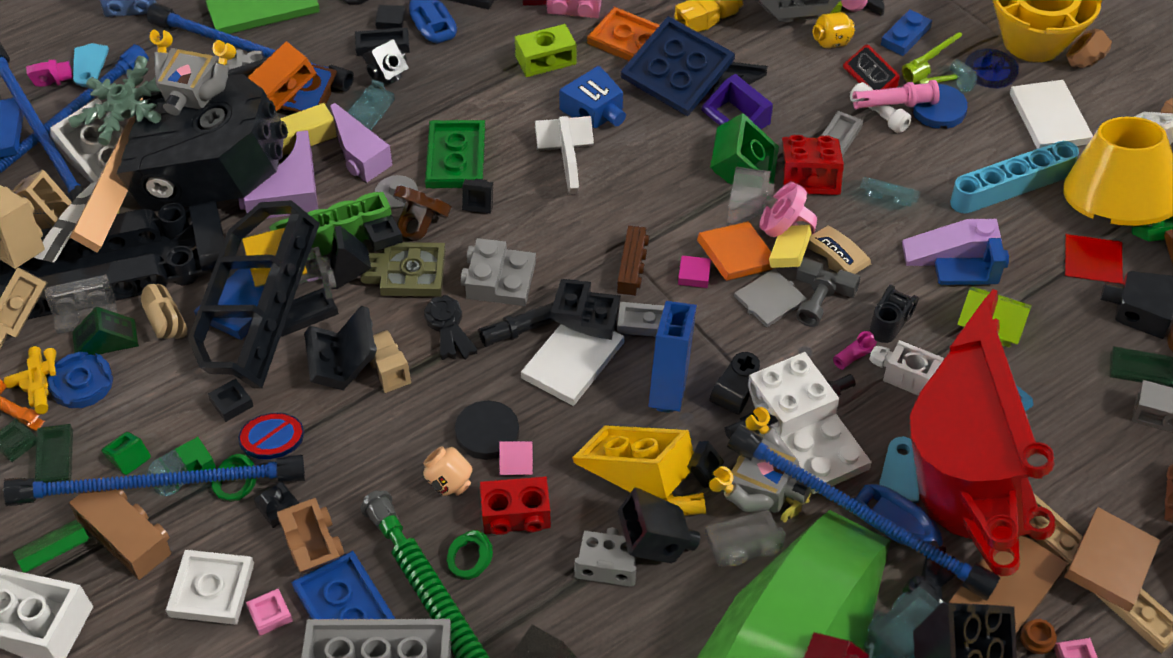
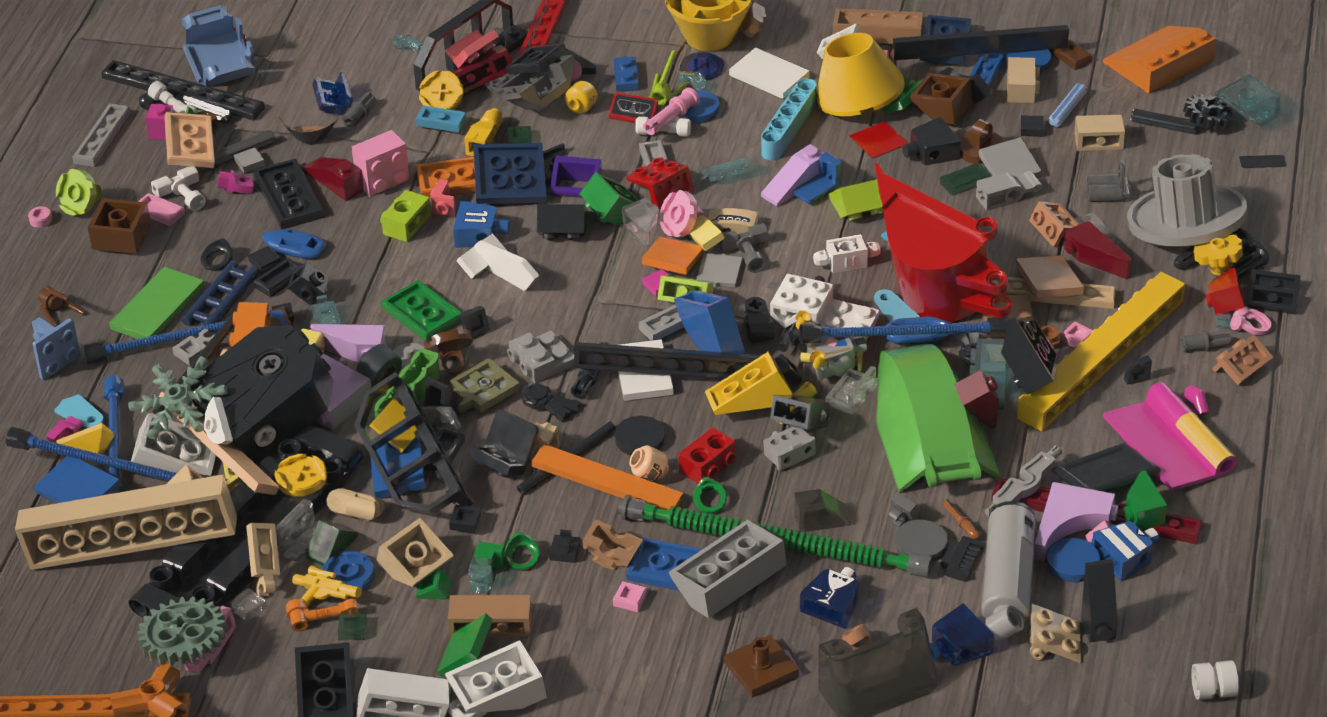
camera: 40 degrees left, 10 degrees down
blue hose [3,455,305,506] -> none
sticker [34,182,97,262] -> none
clear green tile [35,424,73,484] -> none
light grey torso [150,29,236,116] -> none
white plate [166,550,254,625] -> none
piece [238,413,305,459] -> none
black plate [364,215,403,251] -> none
bright pink tile [499,441,533,475] -> none
black slope [550,279,621,340] -> none
reddish brown piece [617,225,649,296] -> none
dark pink arm [833,331,877,370] -> none
black piece [869,284,919,343] -> none
none -> yellow slope [56,423,114,467]
none -> dark blue bar [182,260,259,327]
none -> white plate [204,397,233,445]
none -> yellow tile [275,454,327,496]
none -> black wheel [356,344,402,388]
none -> tan slope [376,518,454,587]
none -> coral bracket [430,179,456,217]
none -> clear green tile [508,126,532,144]
none -> black piece [517,421,615,495]
none -> orange tile [532,444,683,510]
none -> black slope [537,204,588,239]
none -> black tile [573,342,774,379]
none -> lime brick [657,275,714,302]

